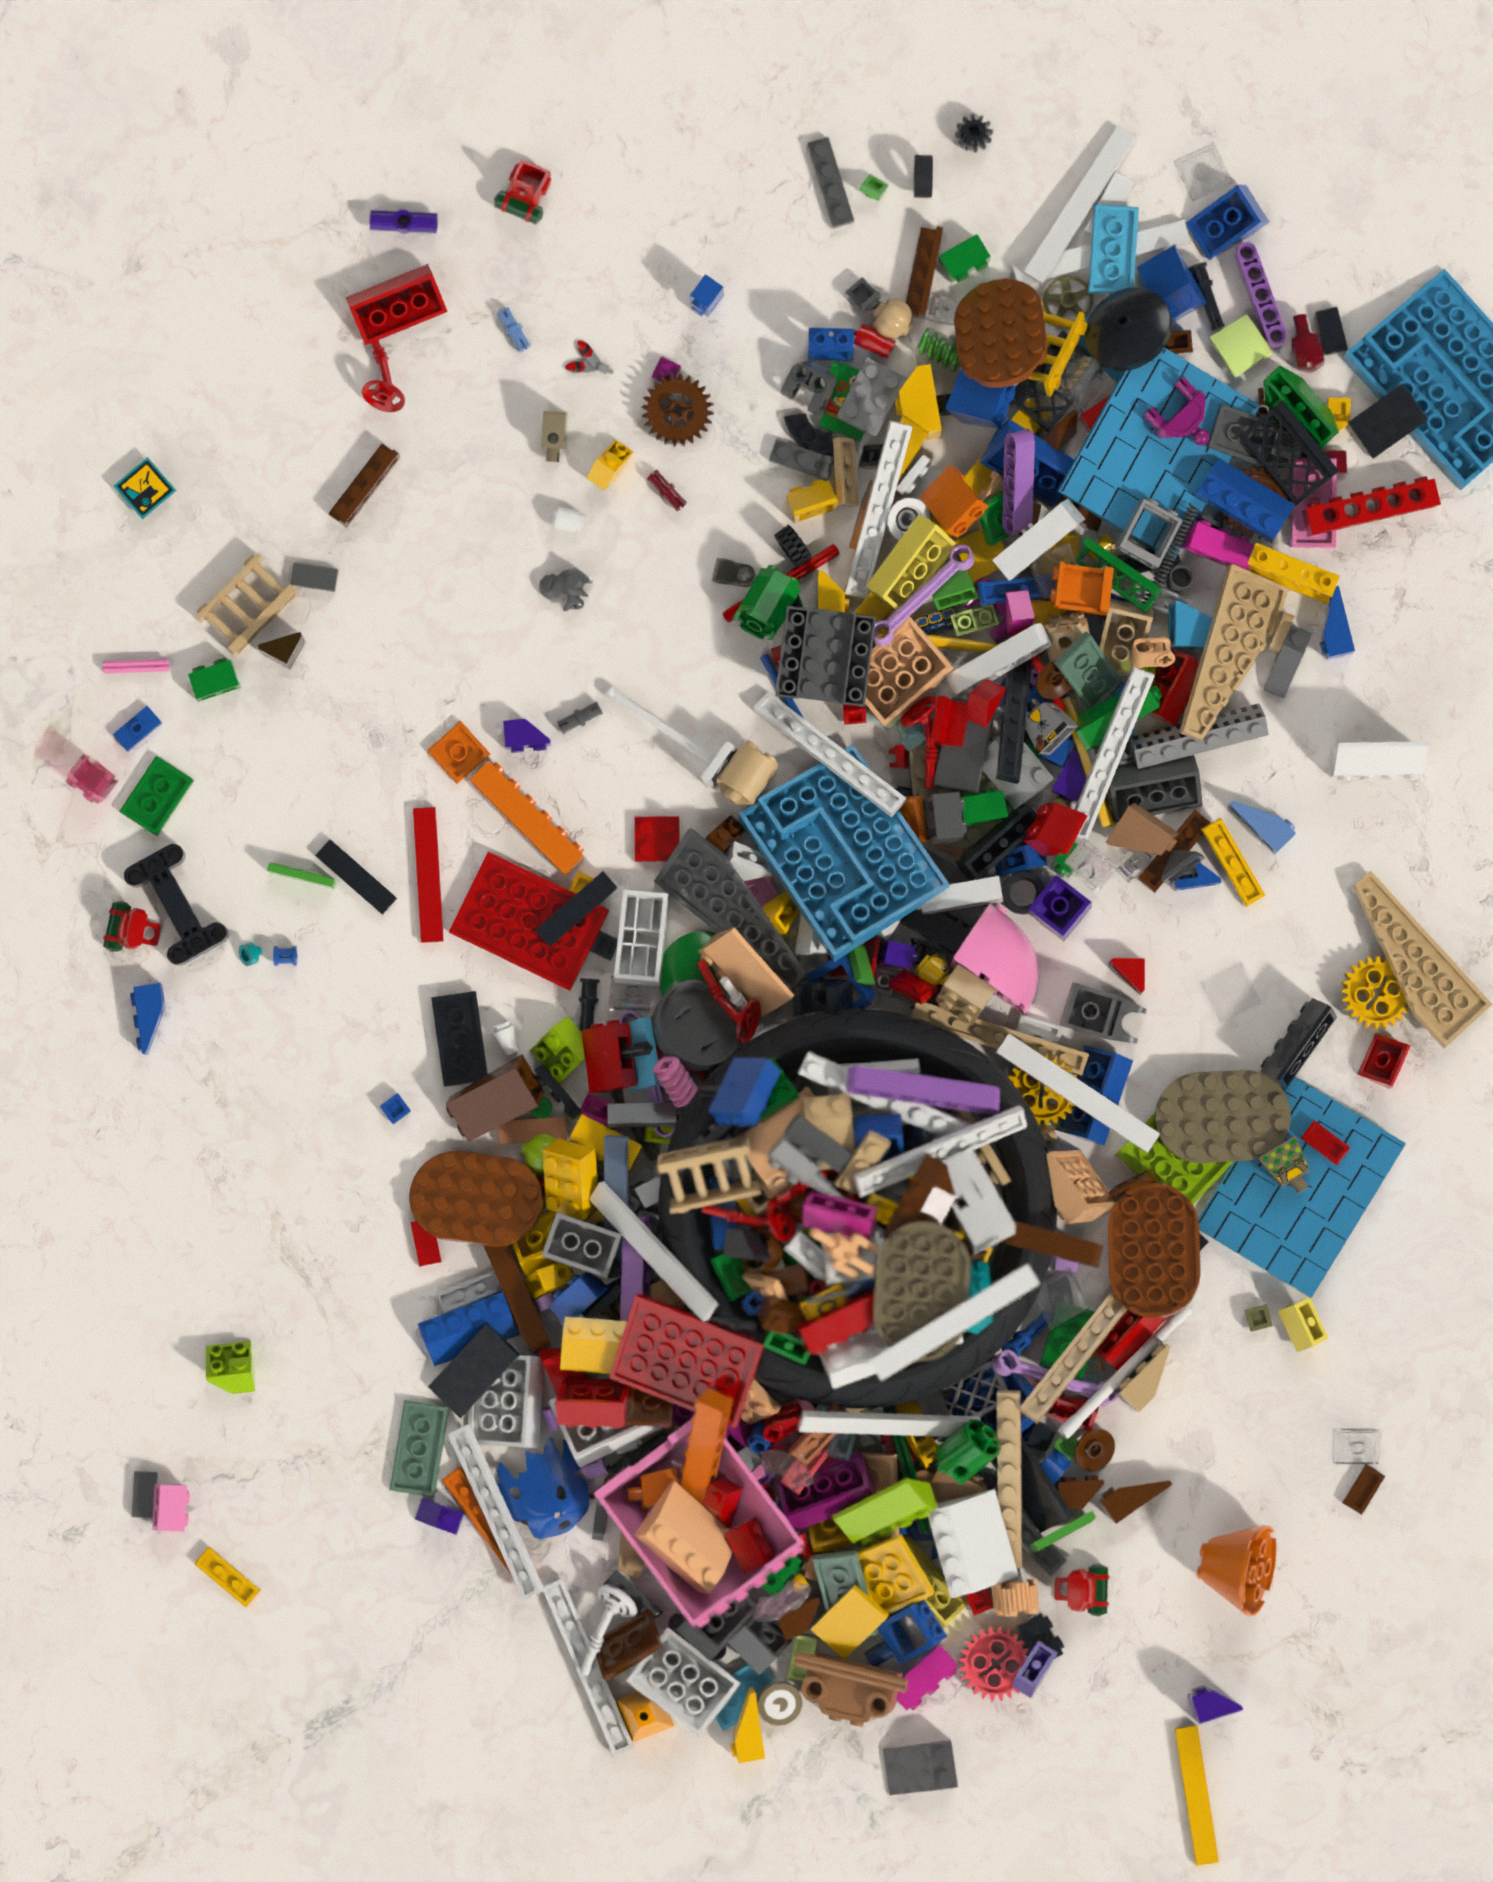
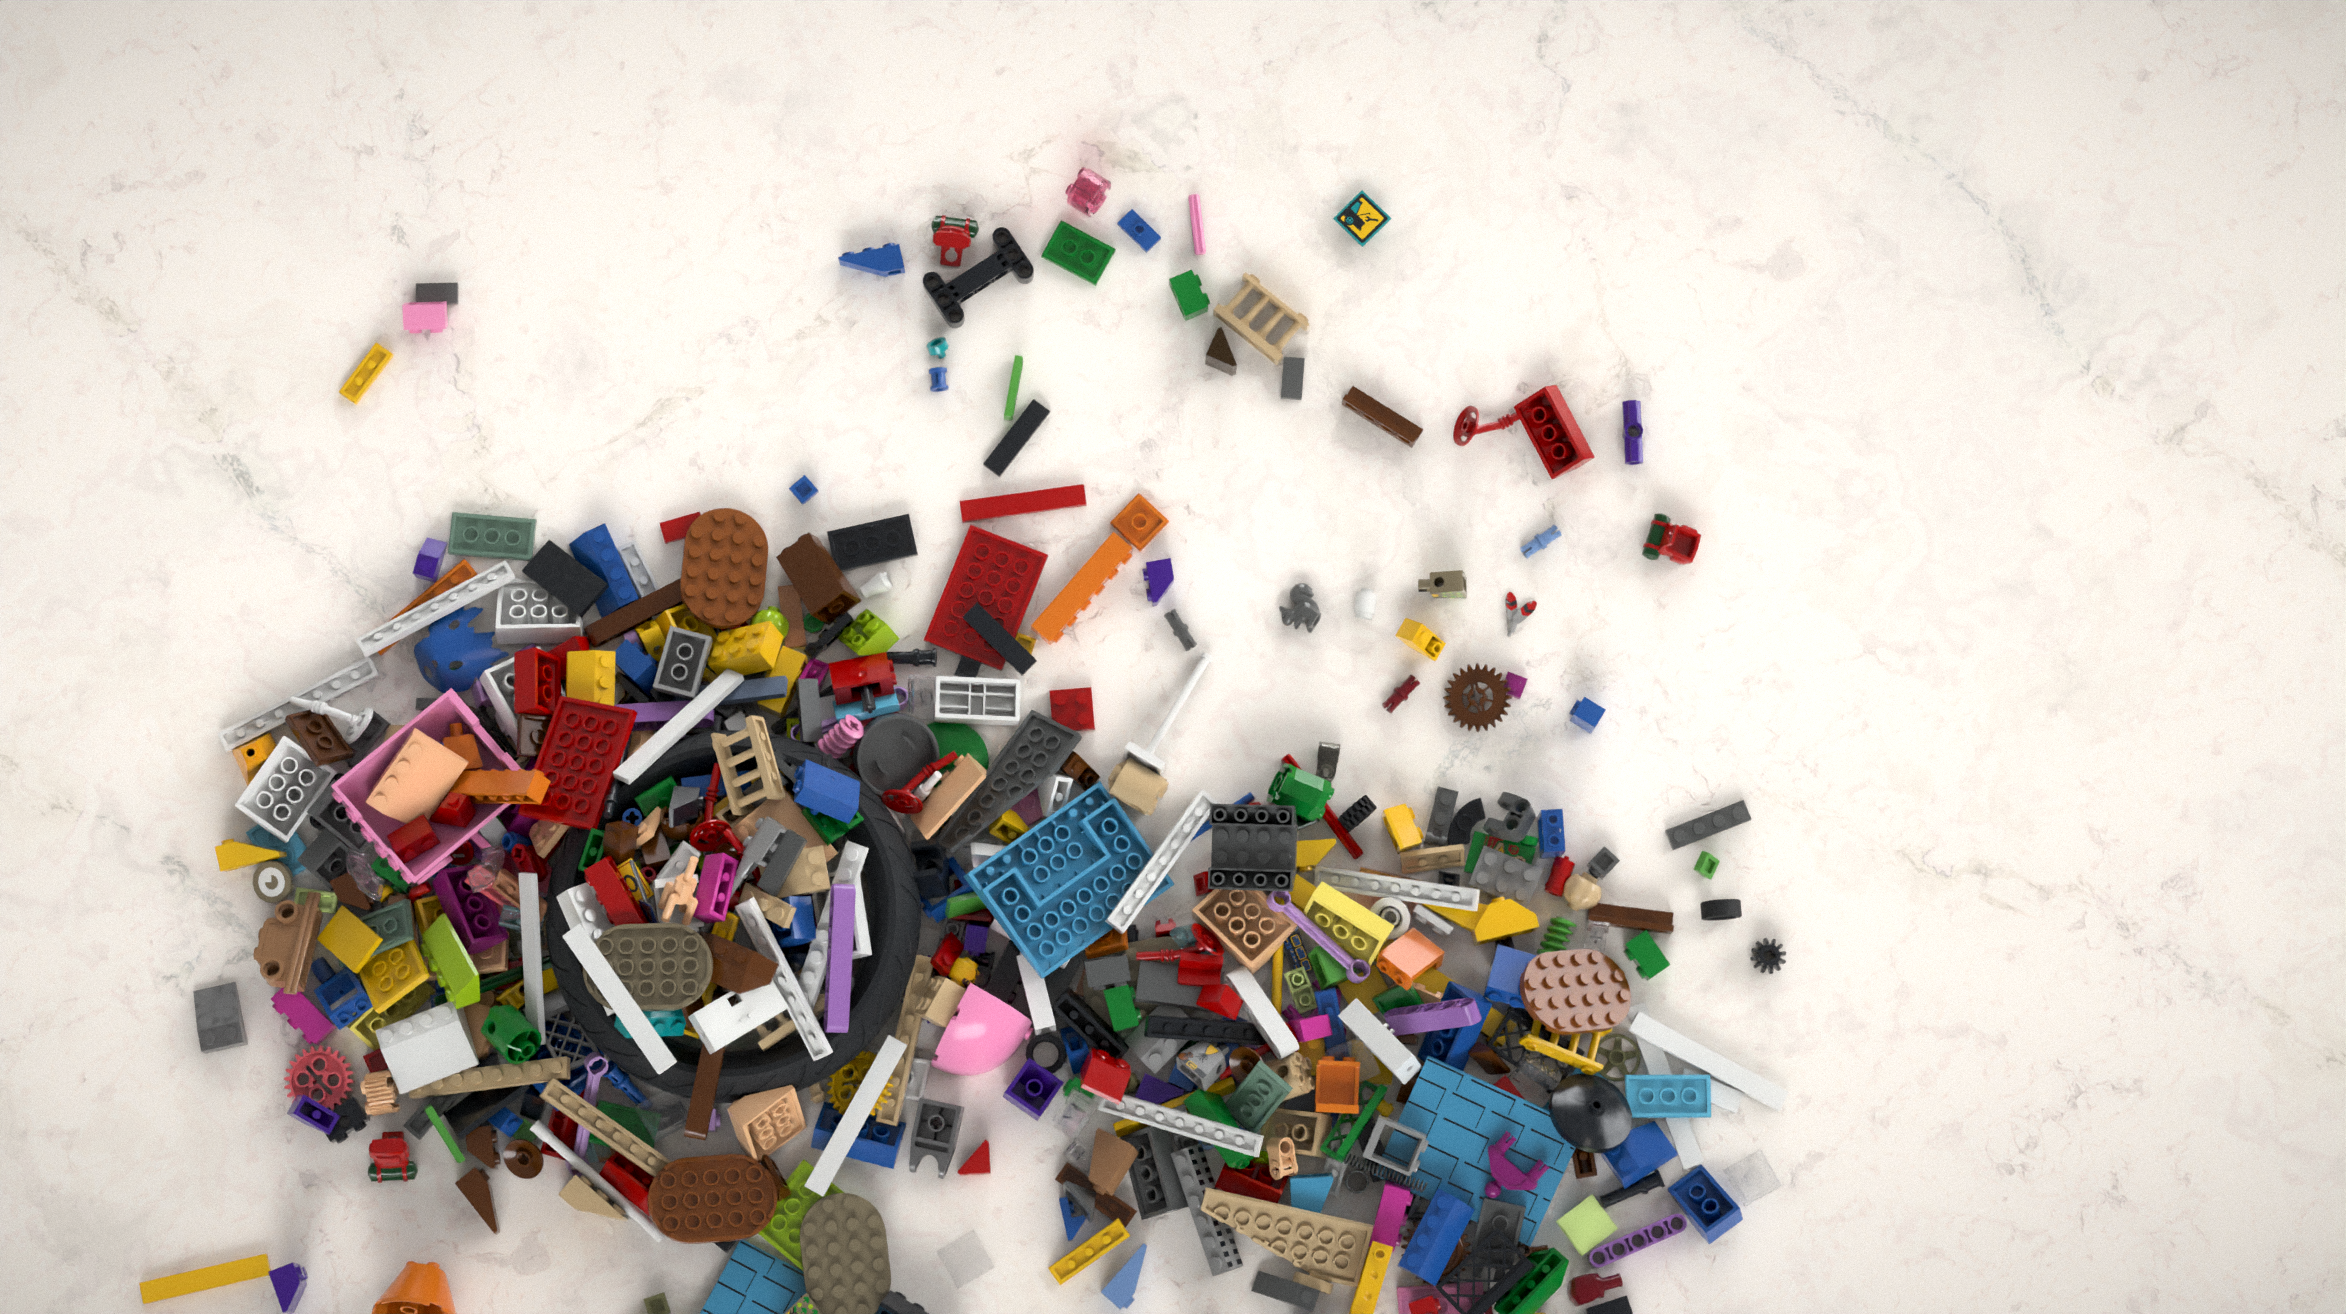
camera: 80 degrees right, 5 degrees down
lime slope [206,1340,255,1394] -> none

